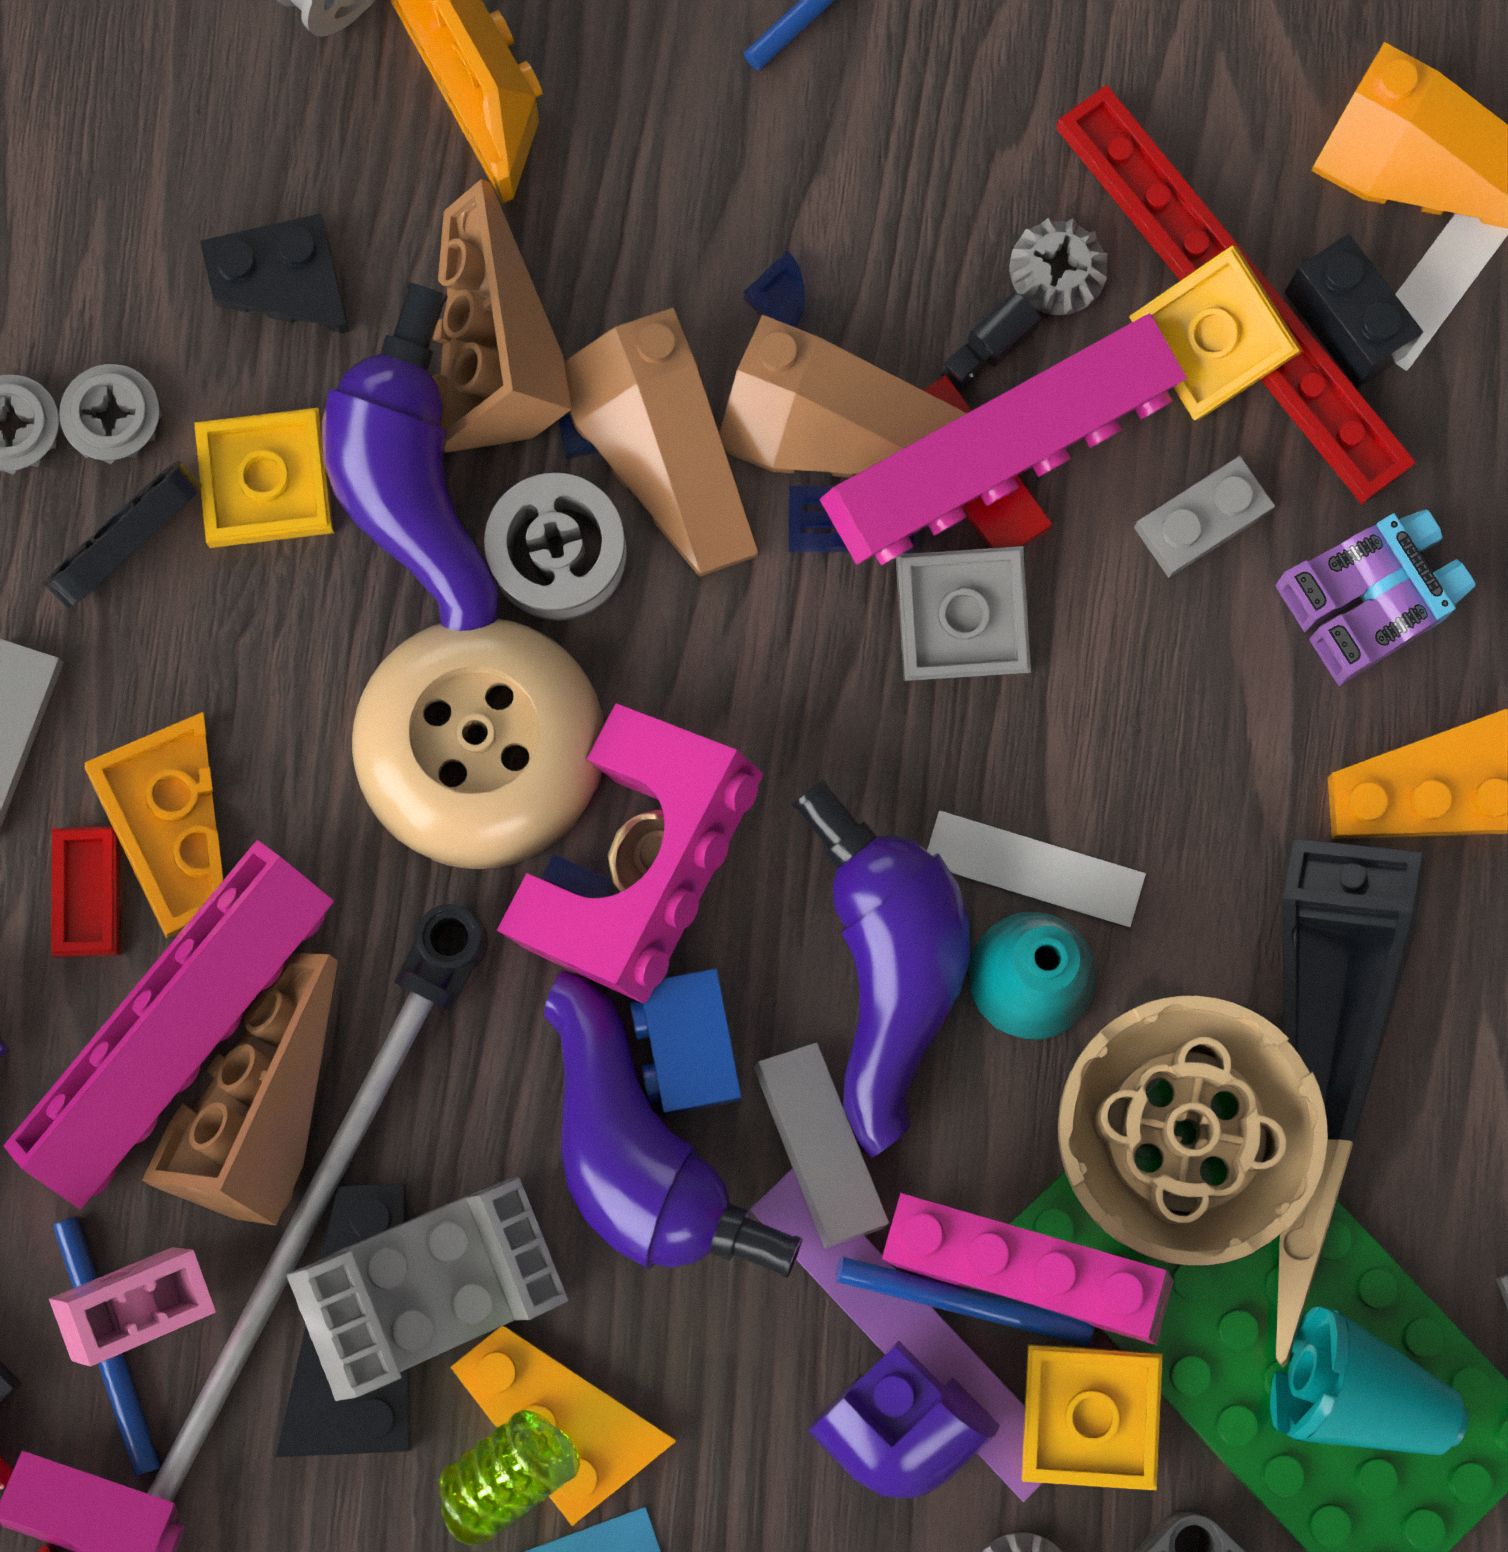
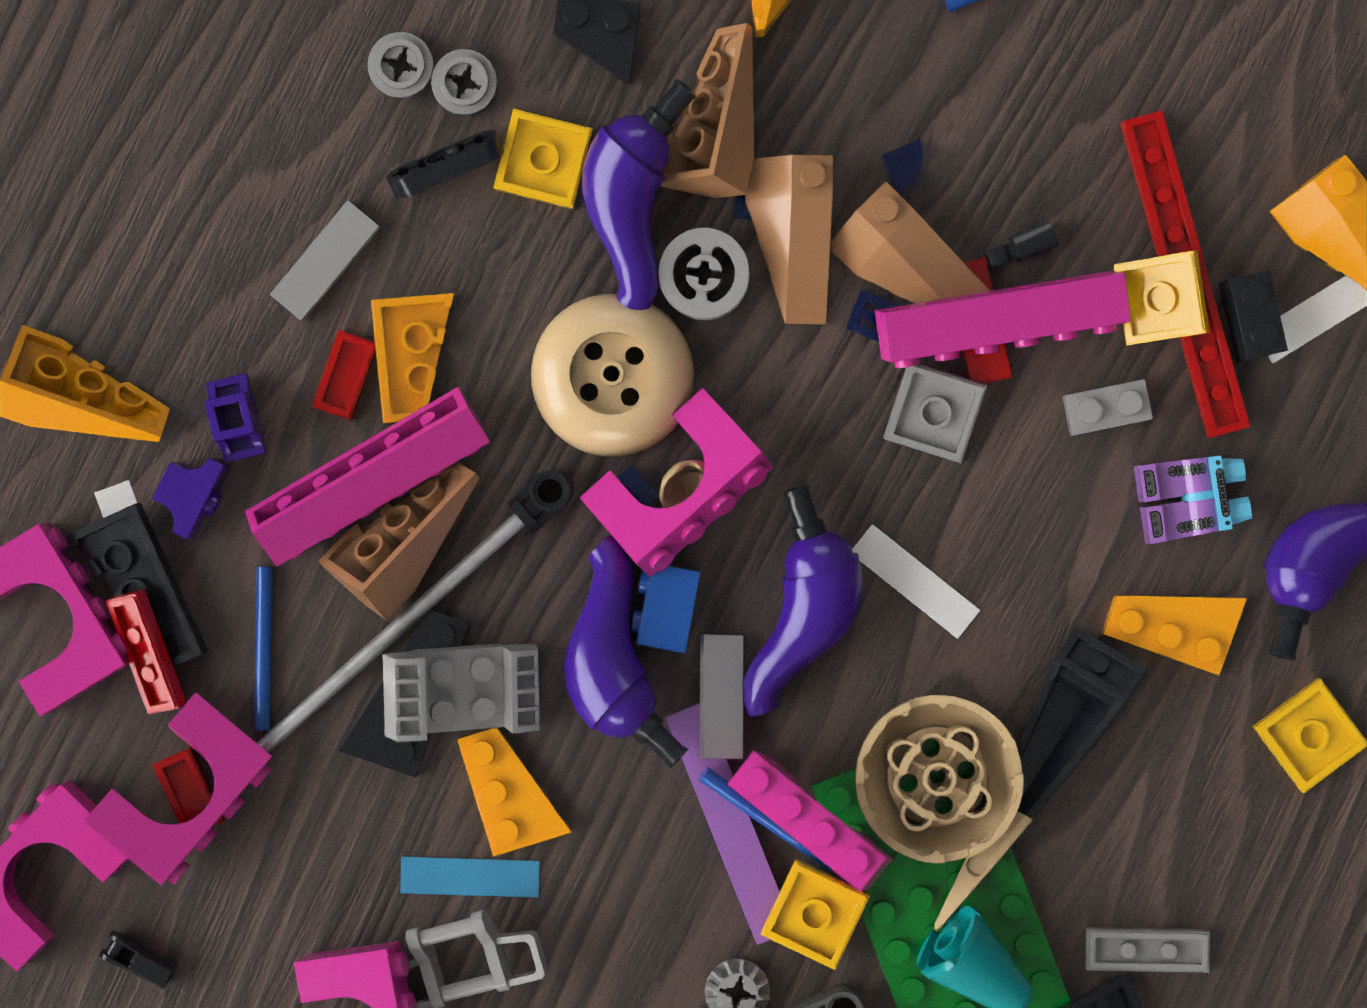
camera: 30 degrees right, 10 degrees up
bright pink brick [49,1247,216,1367] -> none
clear neon green piece [439,1410,580,1546] -> none
dark purple brick [808,1340,1000,1498] -> none
teal cone [969,912,1097,1040] -> none
light grey gear [1009,217,1108,315] -> none

